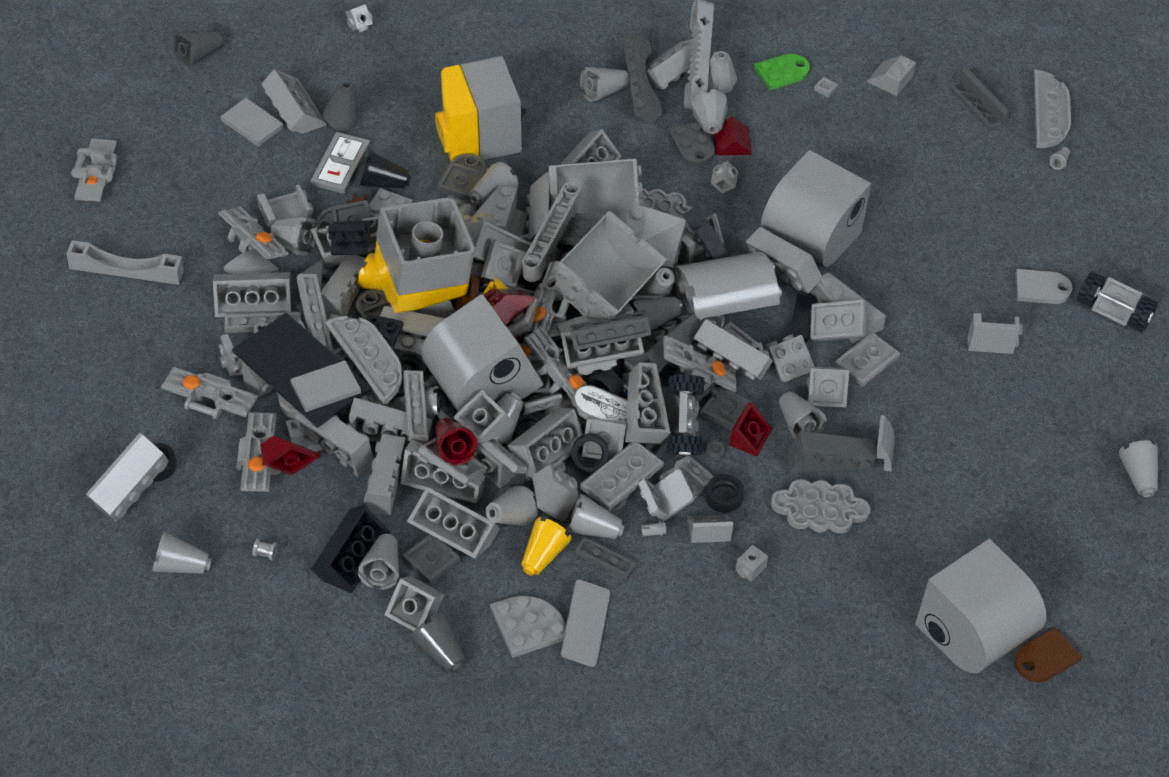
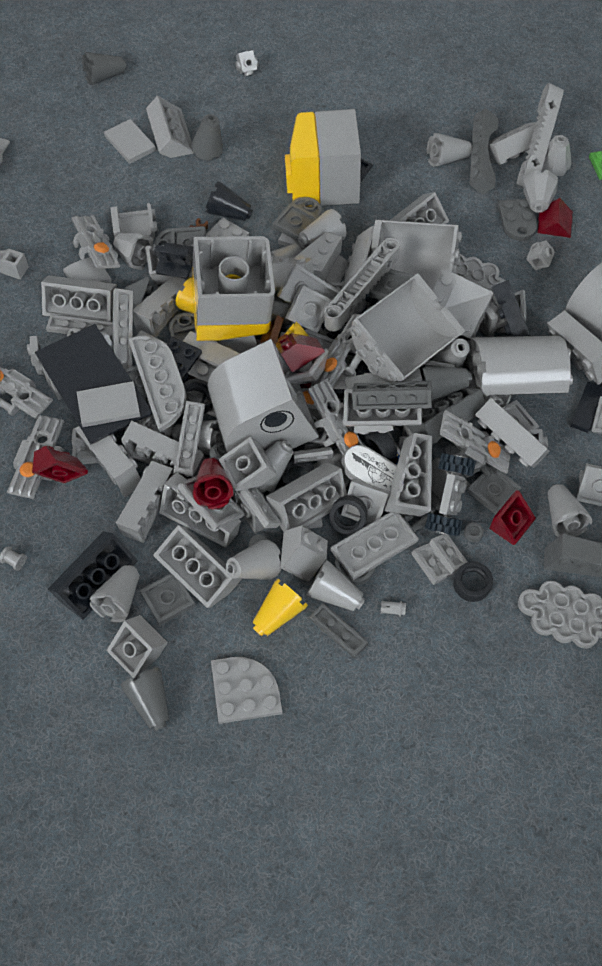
camera: 15 degrees right, 10 degrees up
tile [311,132,370,194] -> none
light grey piece [561,579,610,667] -> none
light grey bracket [638,469,695,521] -> none
light grey slope [688,515,733,543] -> none
light grey brick [735,545,768,582] -> none
light grey bracket [764,334,814,382] -> none

